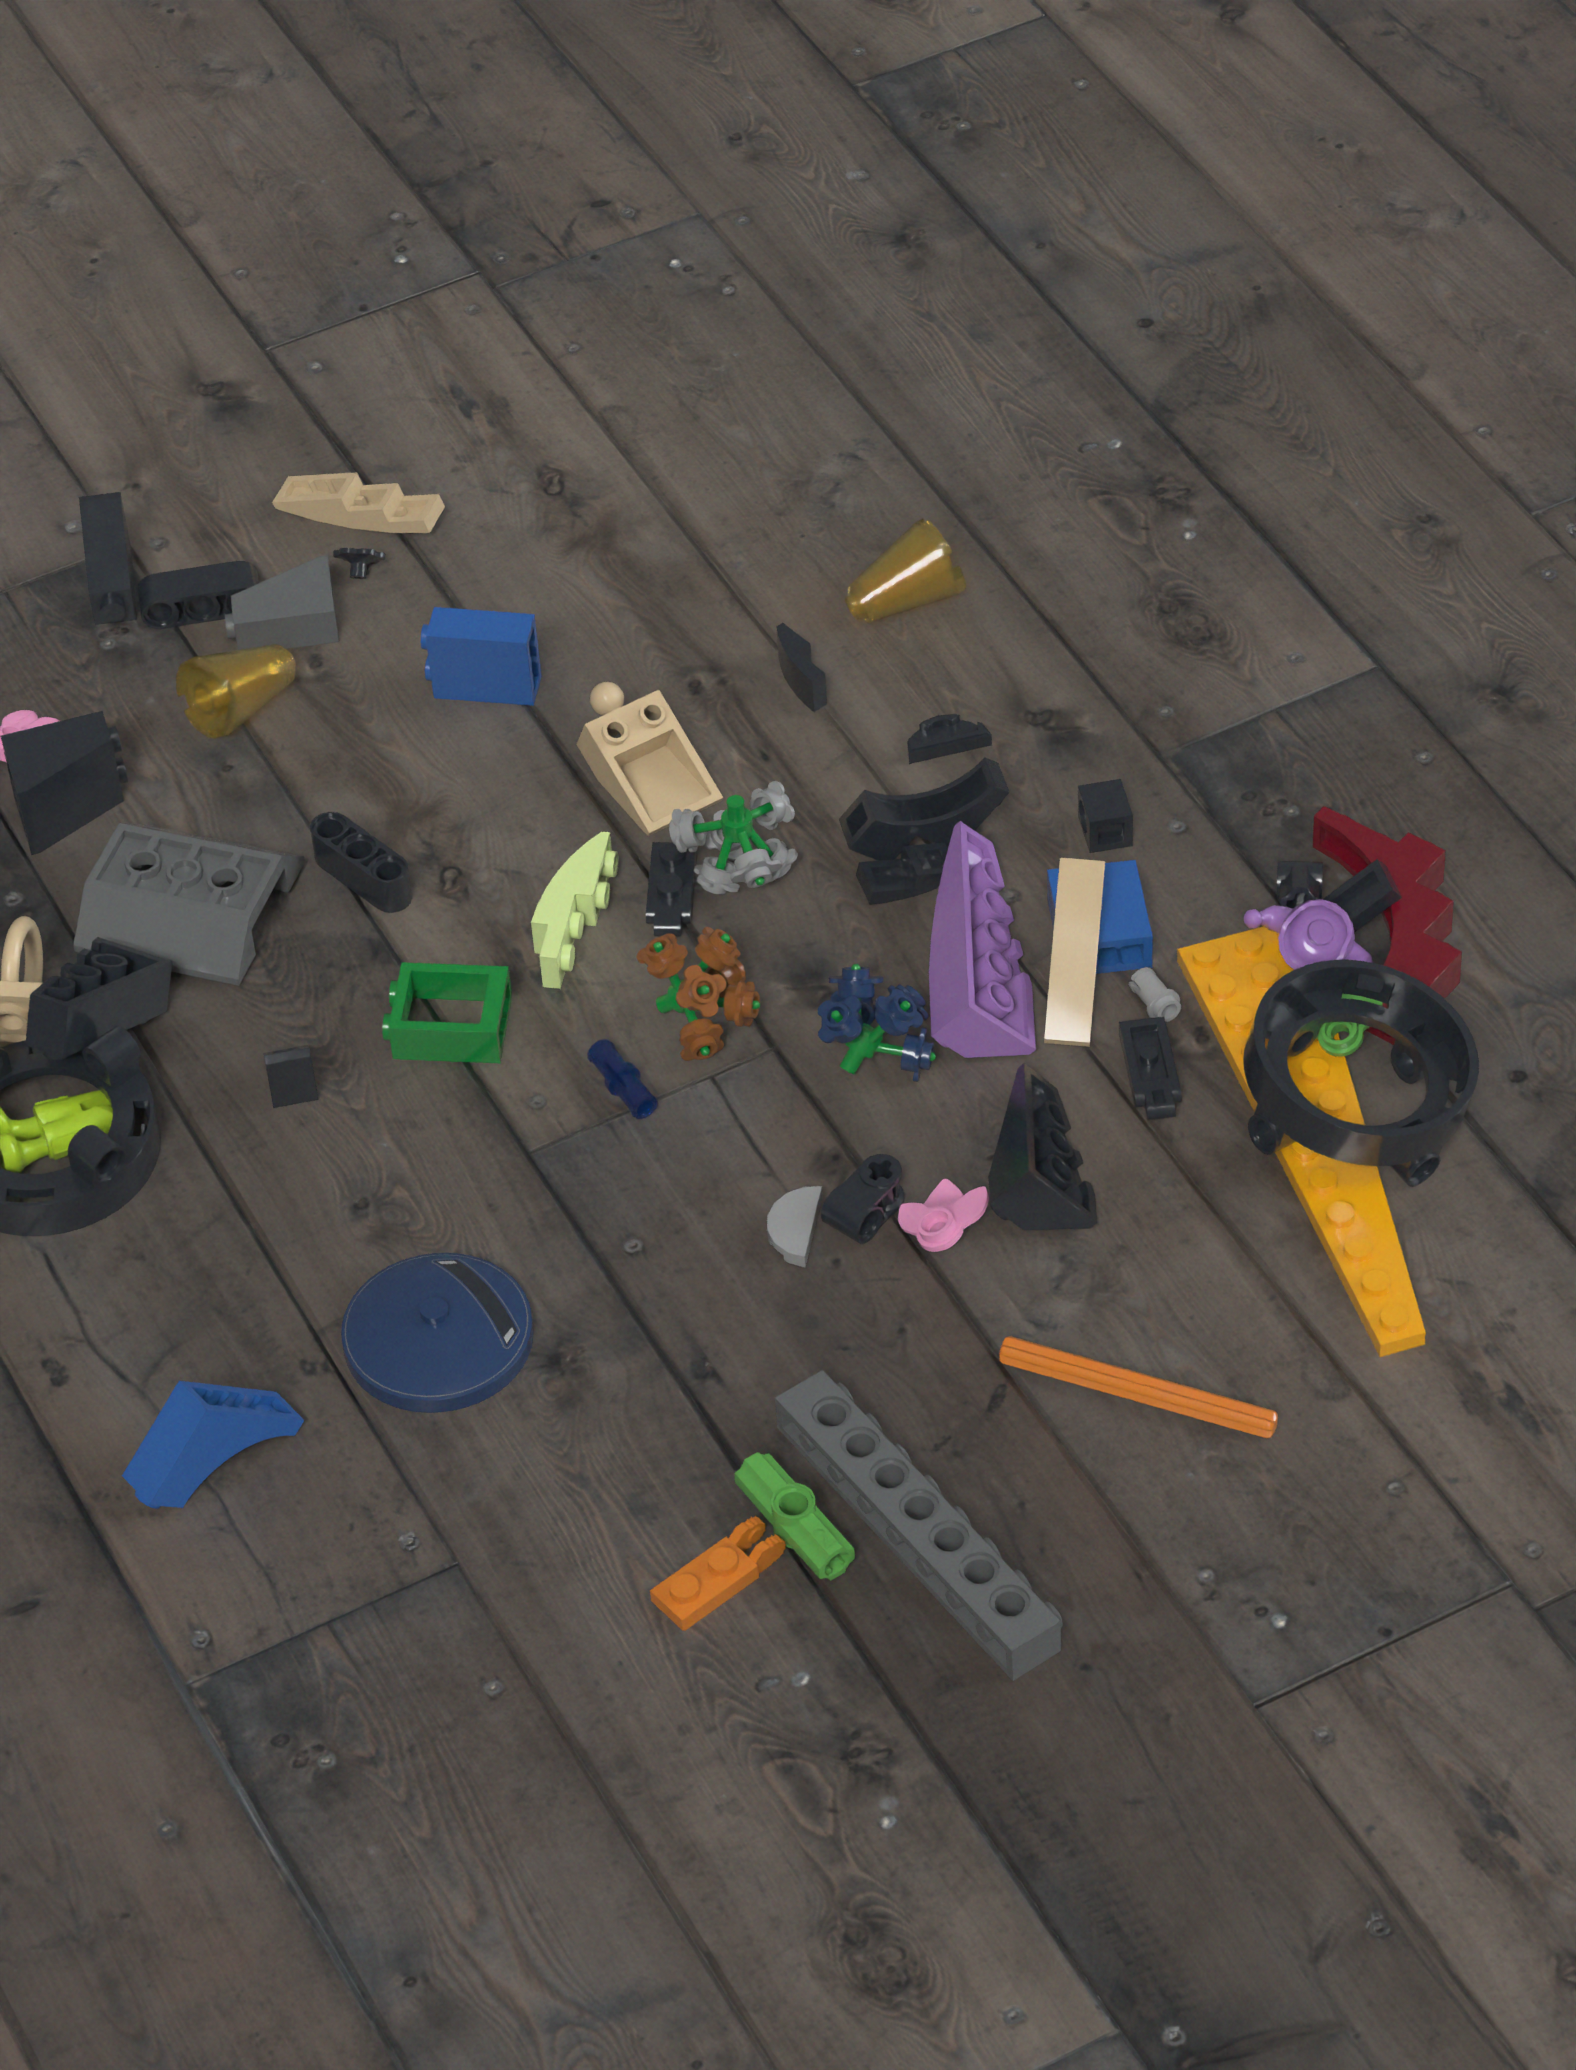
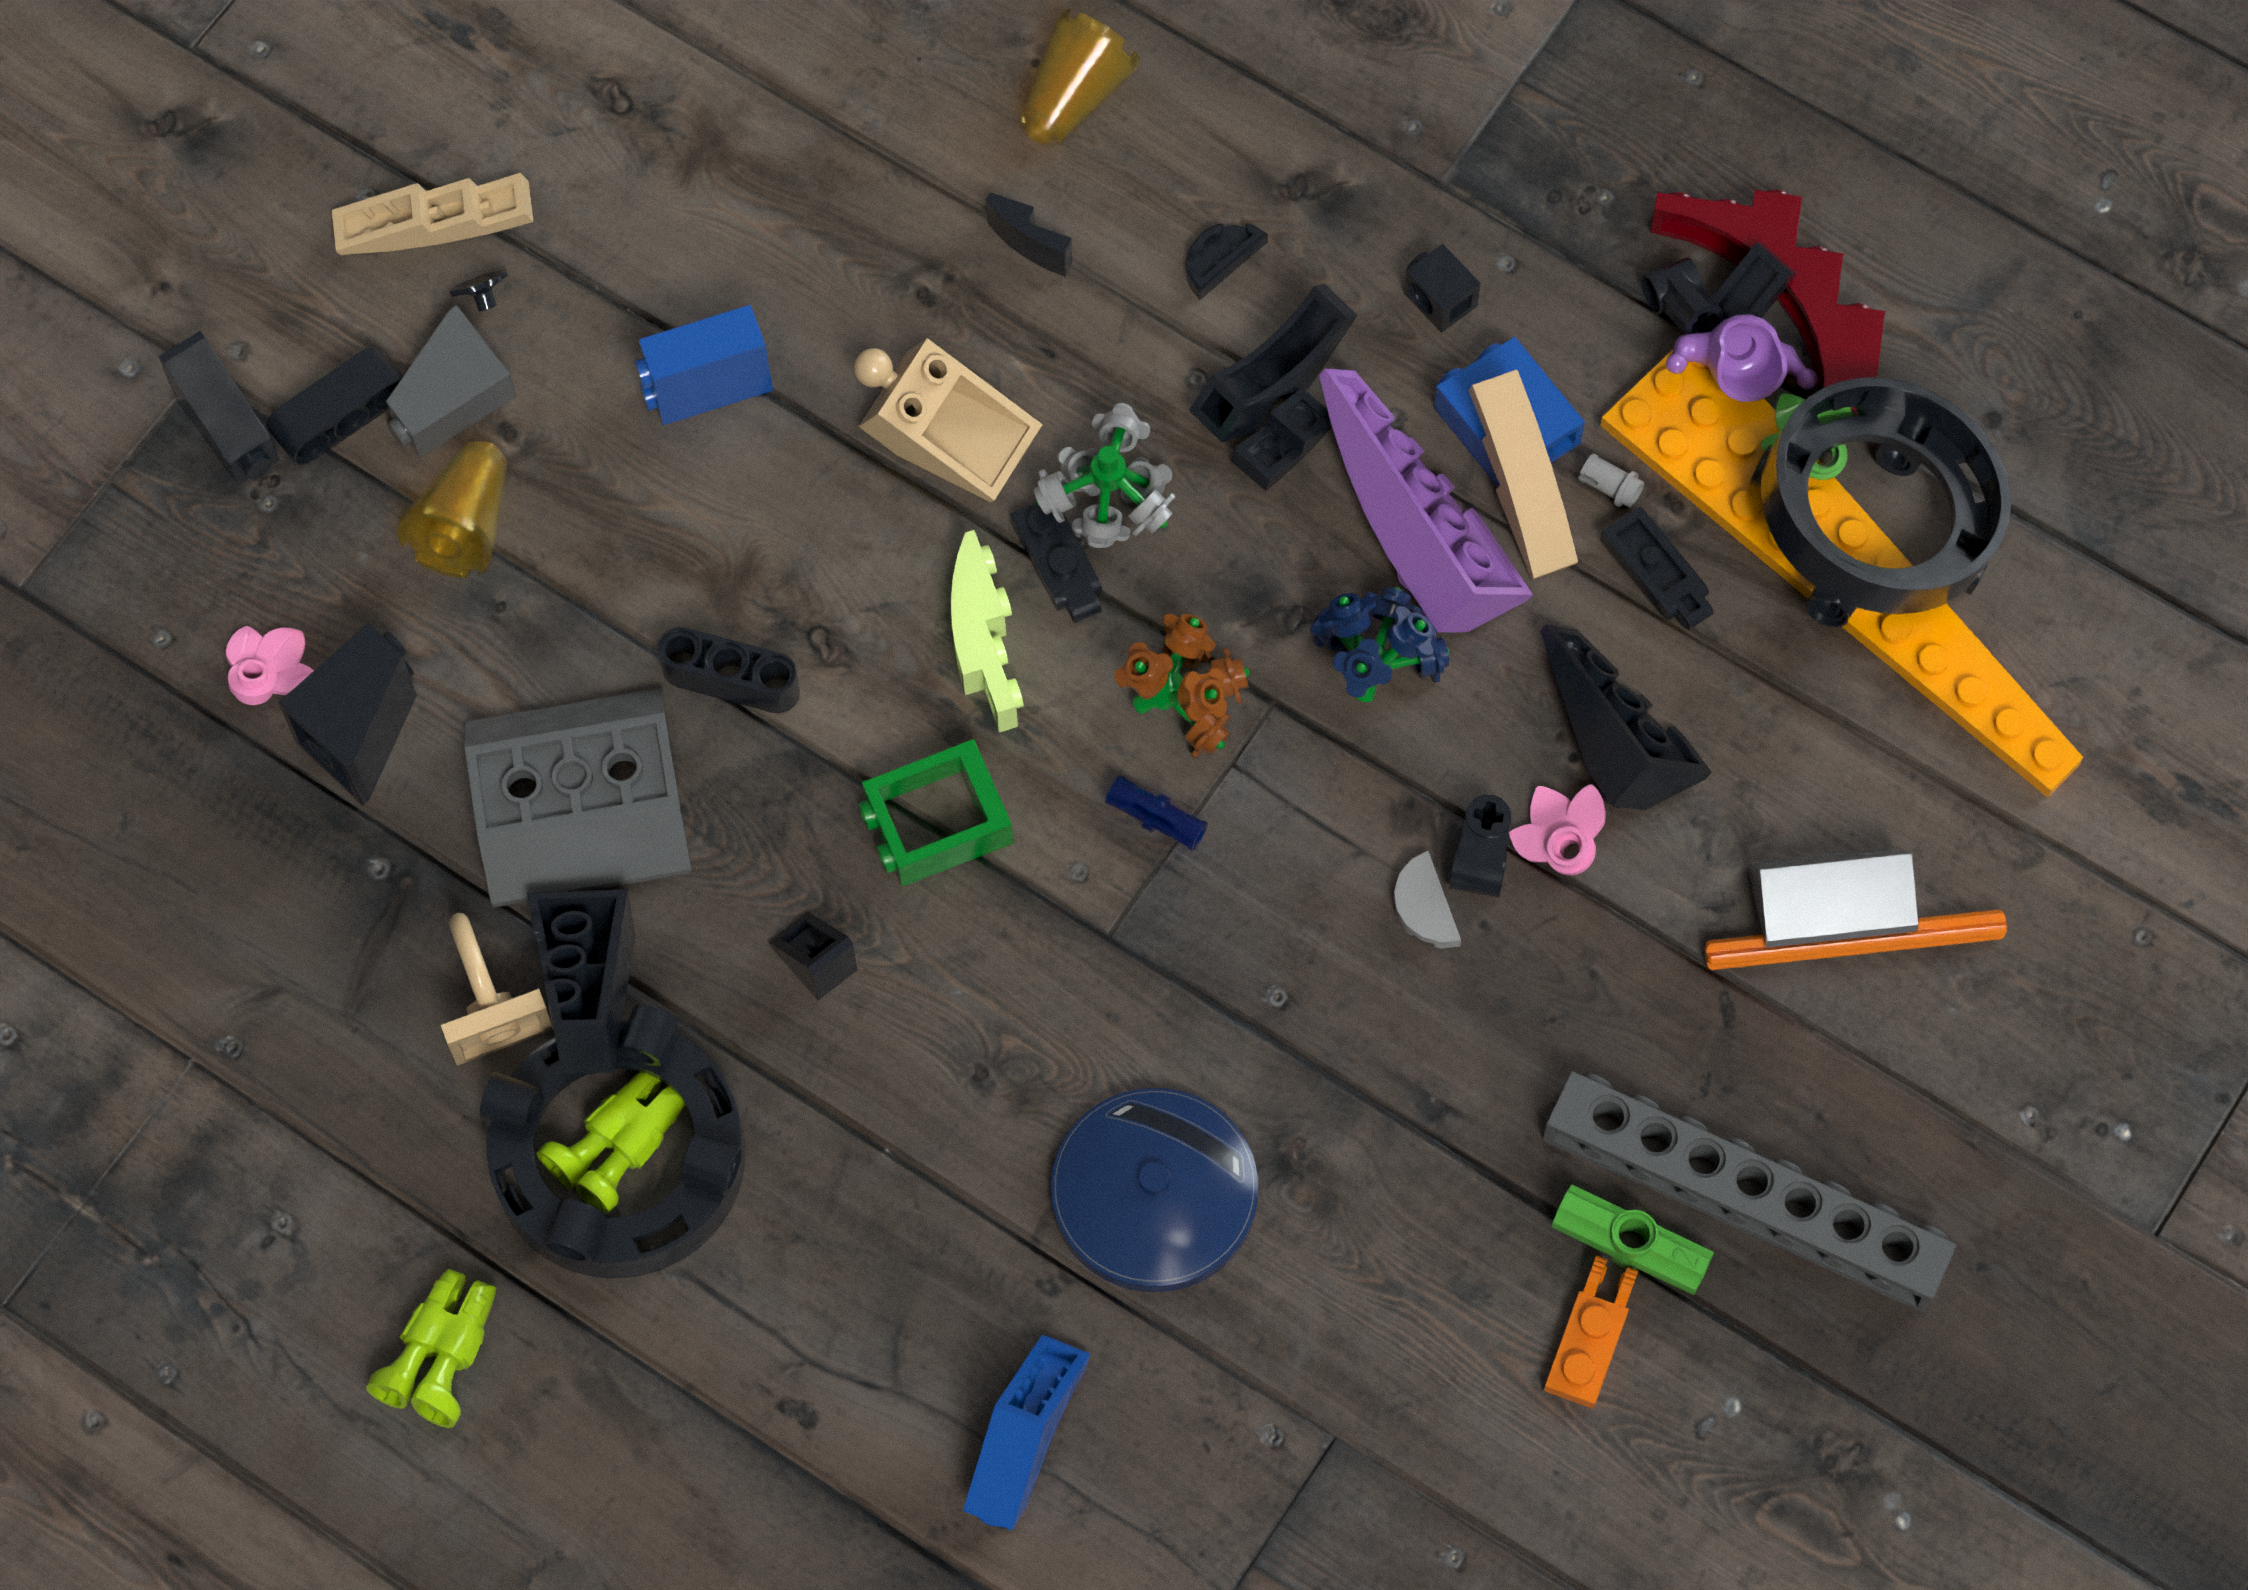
camera: 30 degrees left, 20 degrees up
none -> slope [1747,847,1918,948]

